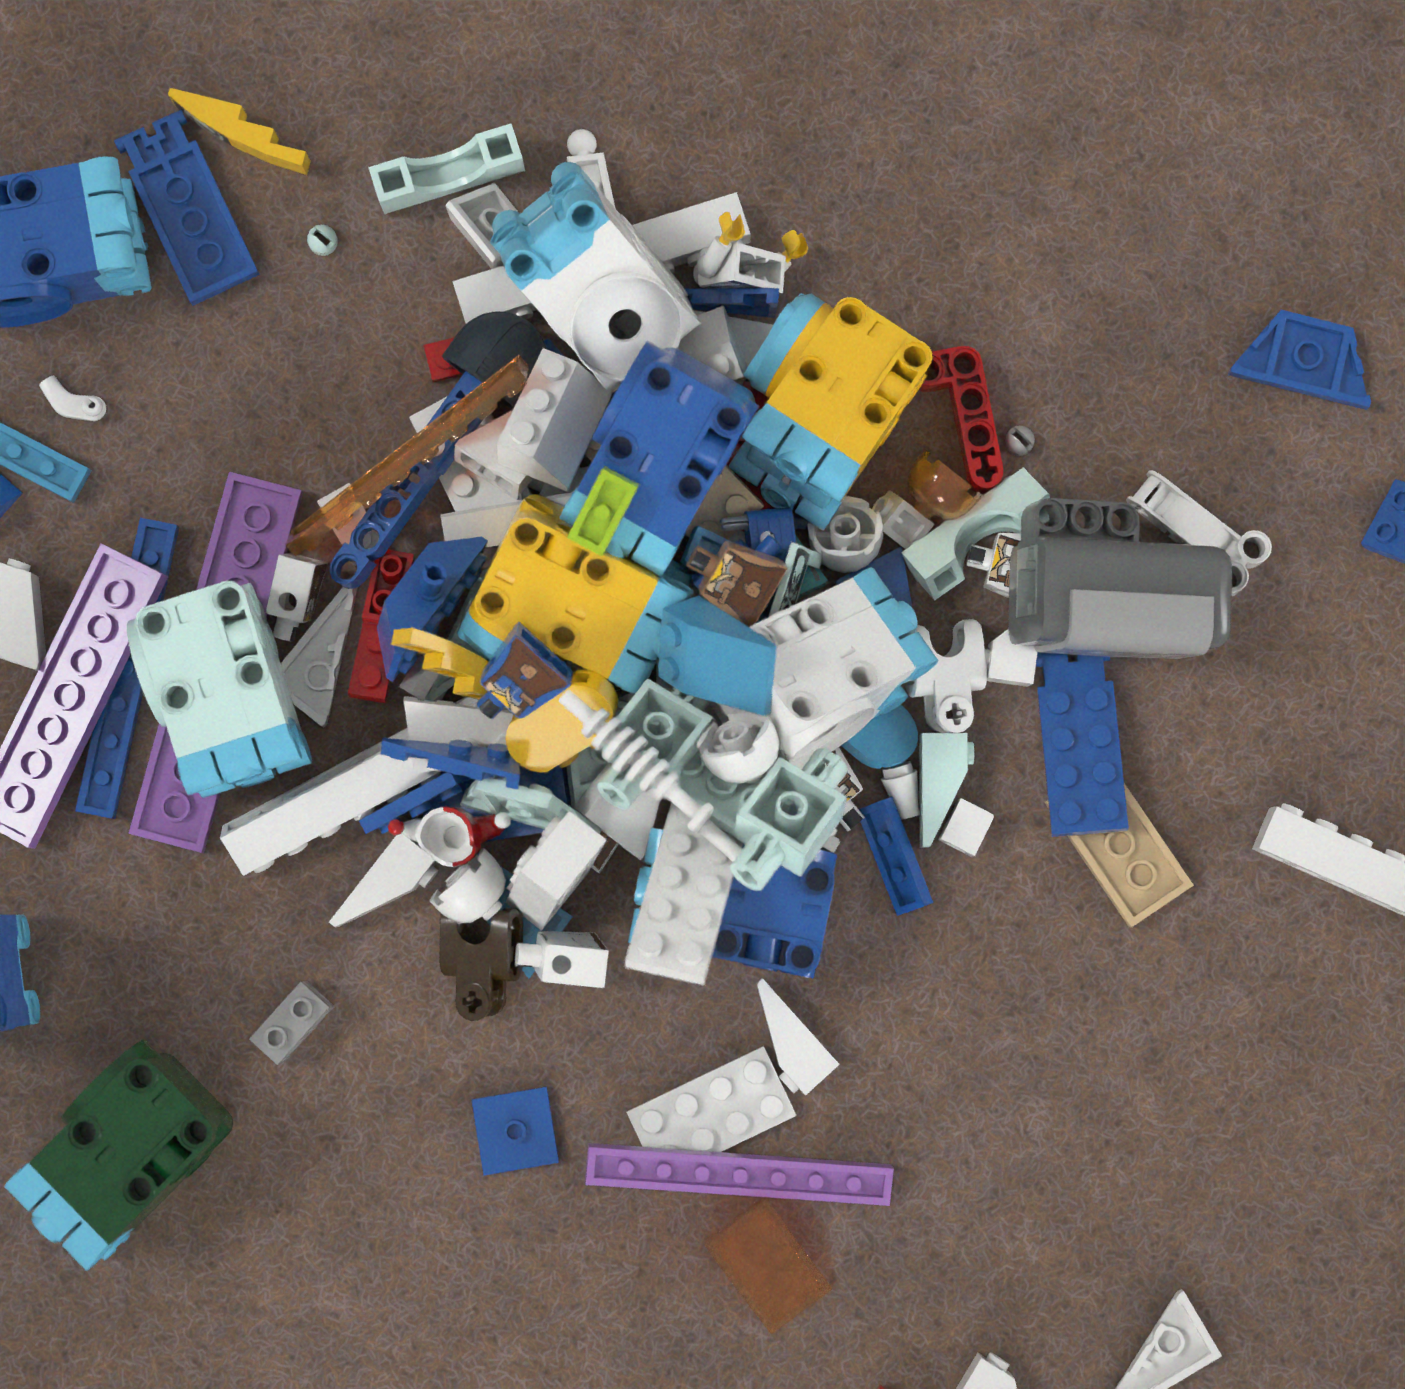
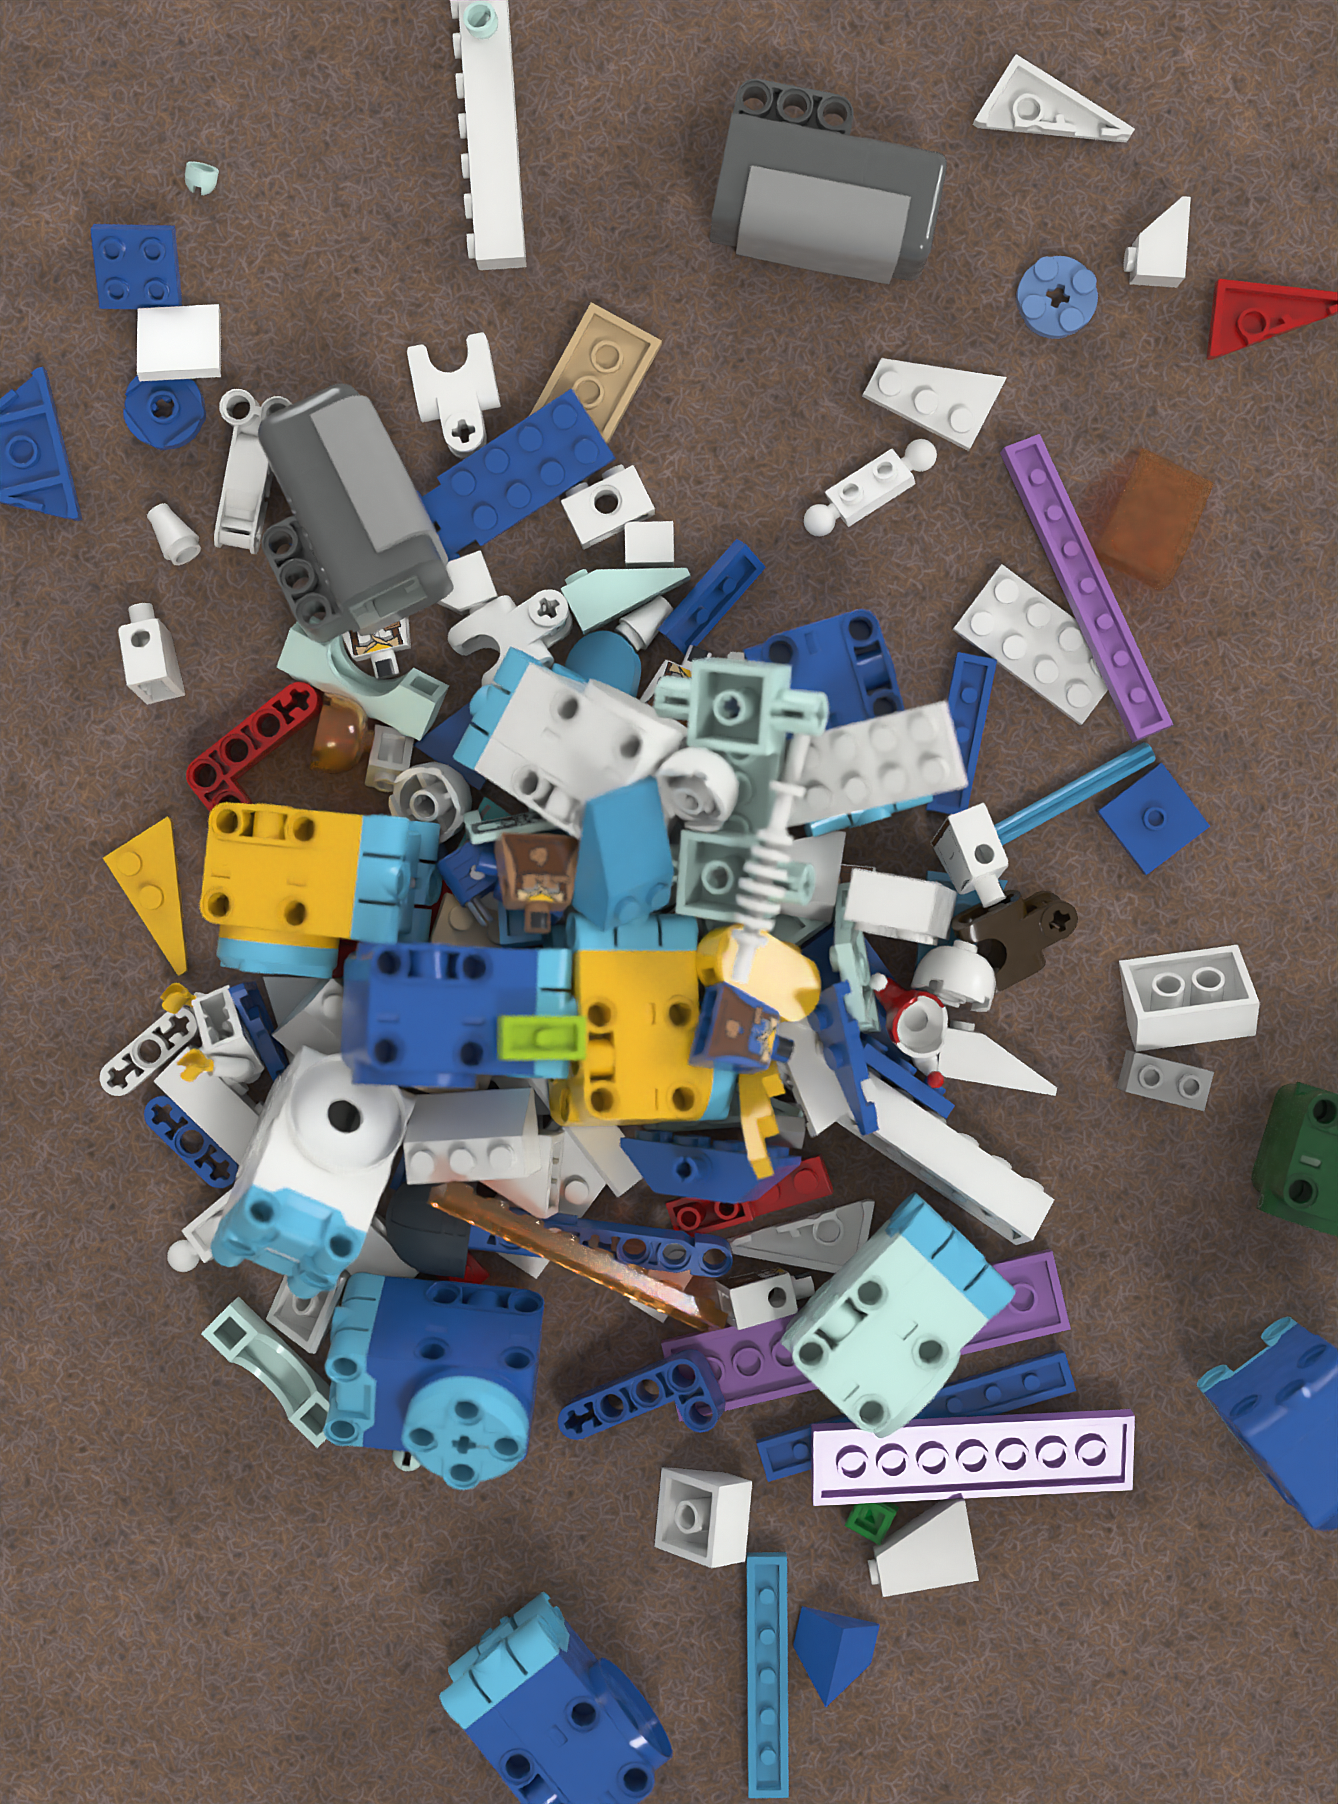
camera: 110 degrees left, 5 degrees up
white arm [39,375,106,421] -> none
blue hinge [114,109,260,306] -> none
yellow slope [168,88,311,175] -> none
white slope [756,978,840,1095] -> none
light grey hinge [1004,426,1035,456] -> none
none -> white beam [100,1007,199,1096]
none -> yellow wing [103,816,188,976]
none -> white torso [118,603,185,704]
none -> blue plate [123,375,206,450]
none -> white tile [137,304,221,381]
none -> blue beam [144,1095,240,1188]
none -> white cone [147,503,201,565]
none -> piece [323,1272,544,1490]
none -> white piece [407,332,501,460]
none -> blue beam [558,1349,726,1440]
none -> white brick [561,465,655,550]
none -> white slope [655,1467,752,1568]
none -> piece [710,79,947,284]
none -> white plate [804,439,937,536]
none -> green tile [844,1502,899,1546]
none -> white wing [862,358,1007,451]
none -> blue plate [925,652,997,815]
none -> dark azure axle [994,742,1156,846]
none -> medium blue plate [1016,256,1098,339]
none -> white slope [1119,945,1260,1052]

